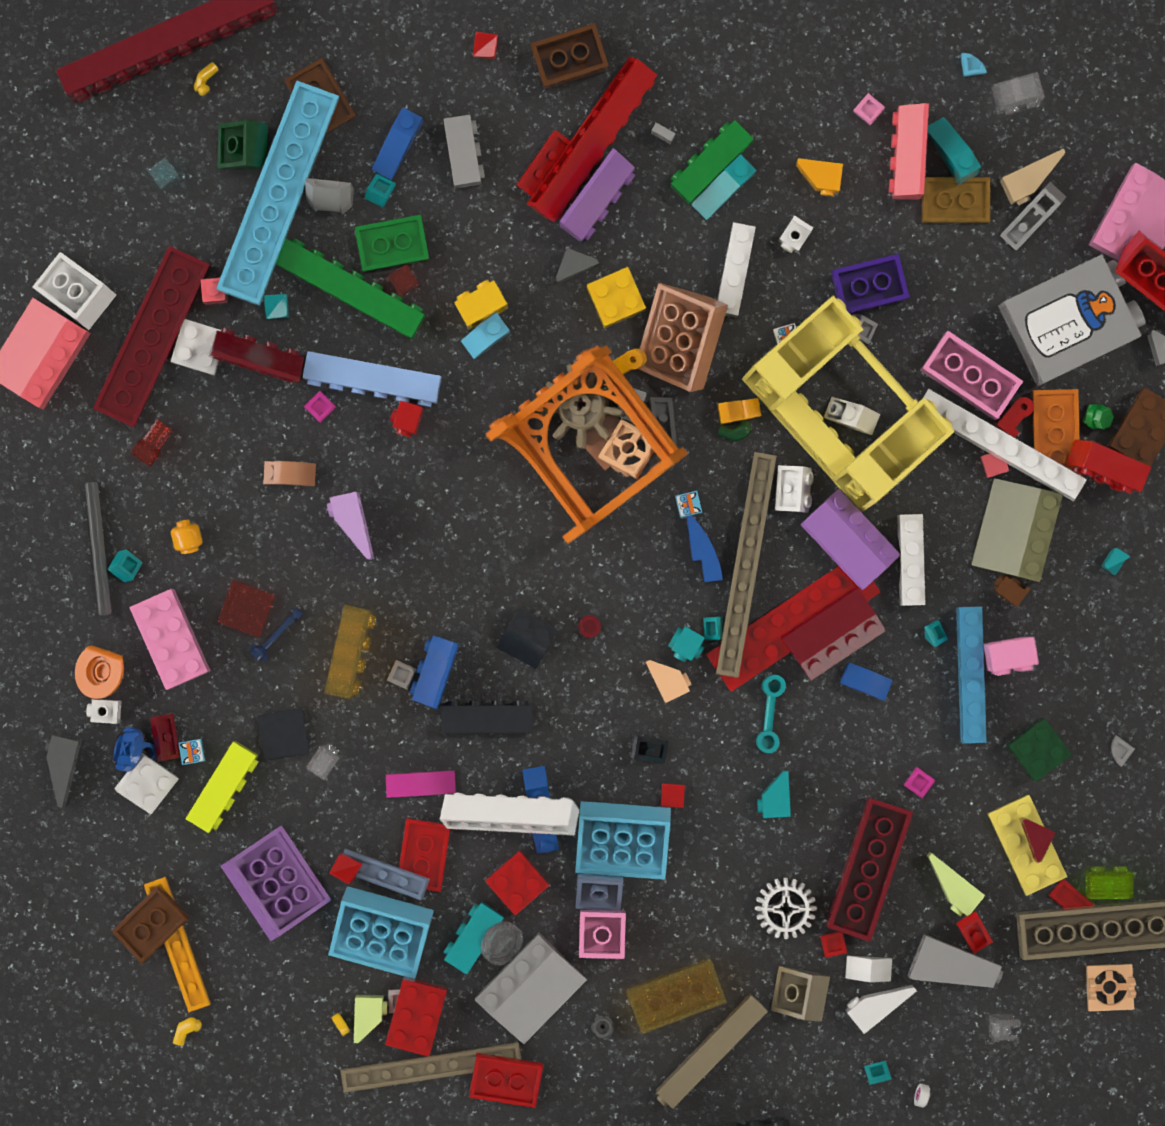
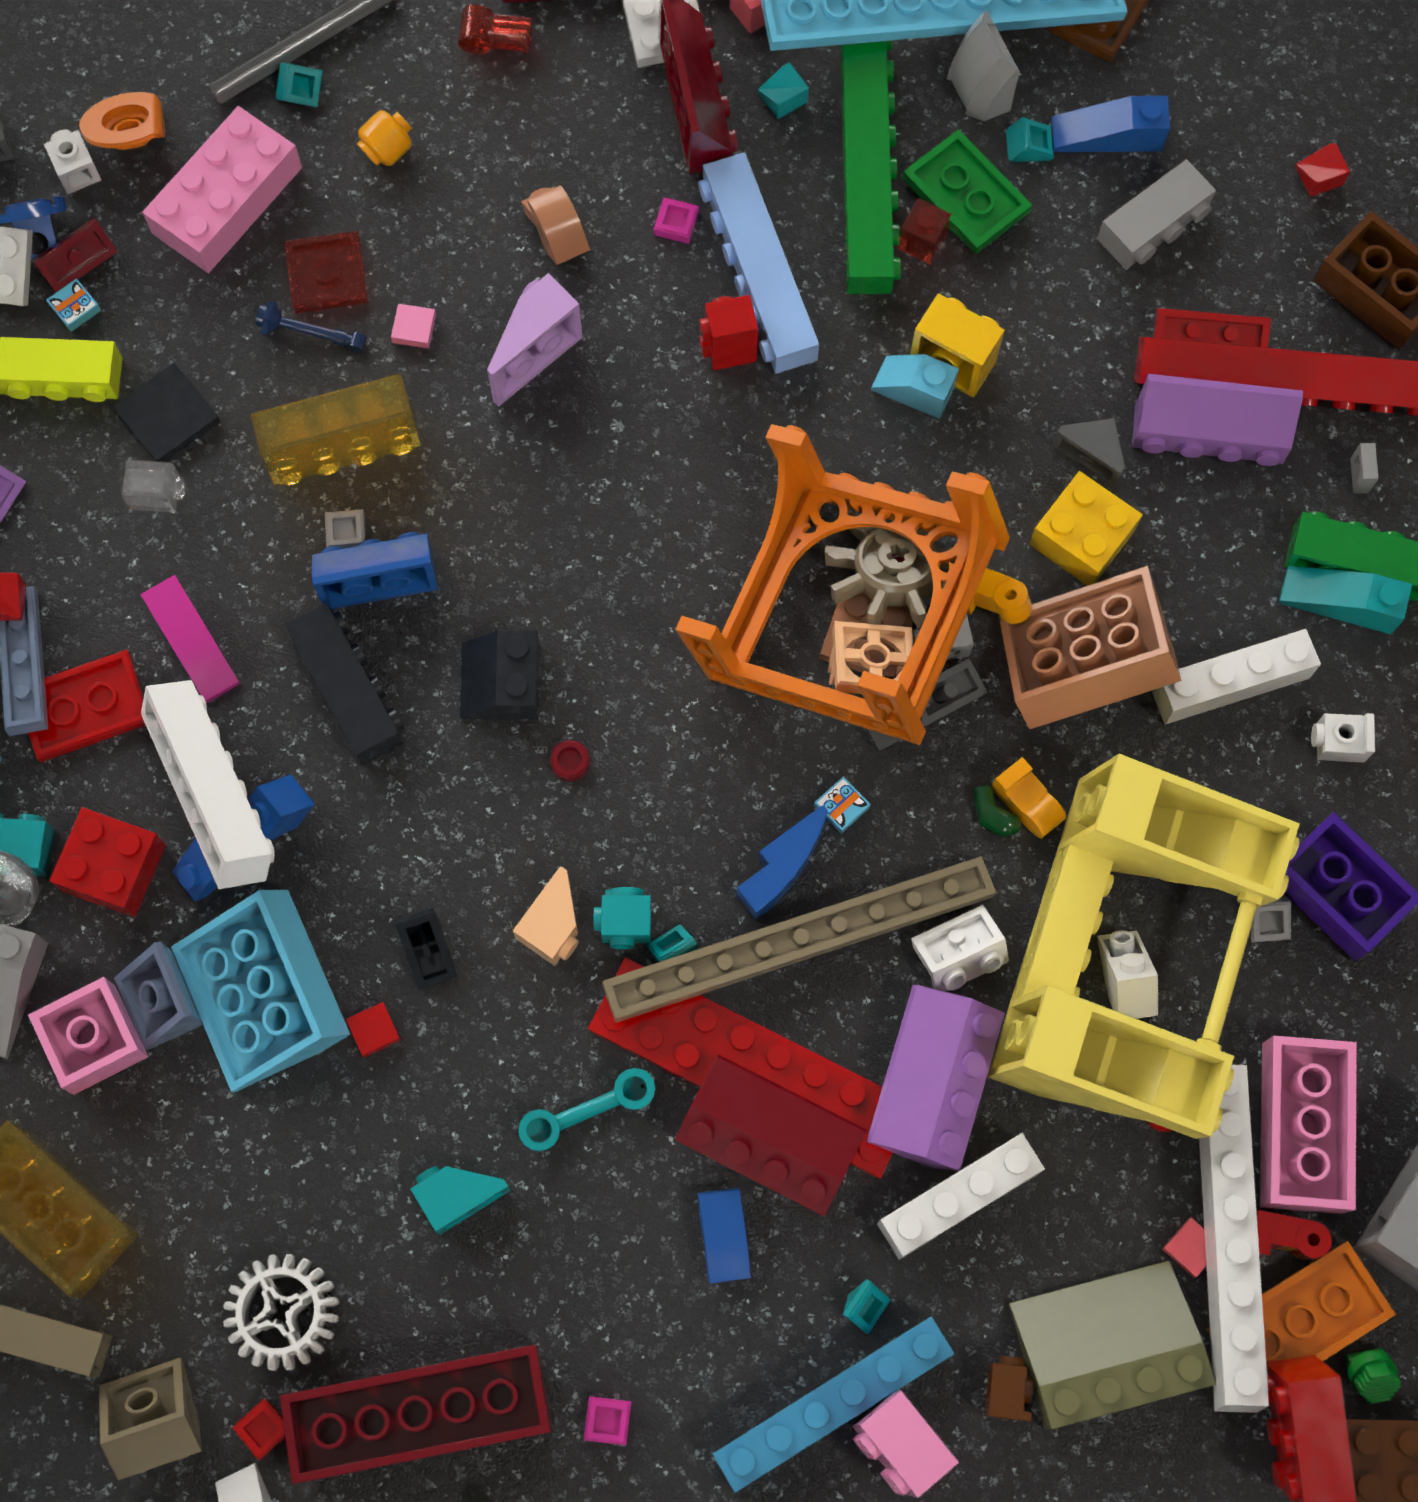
camera: 60 degrees right, 15 degrees down
none -> bright pink tile [391,304,436,349]

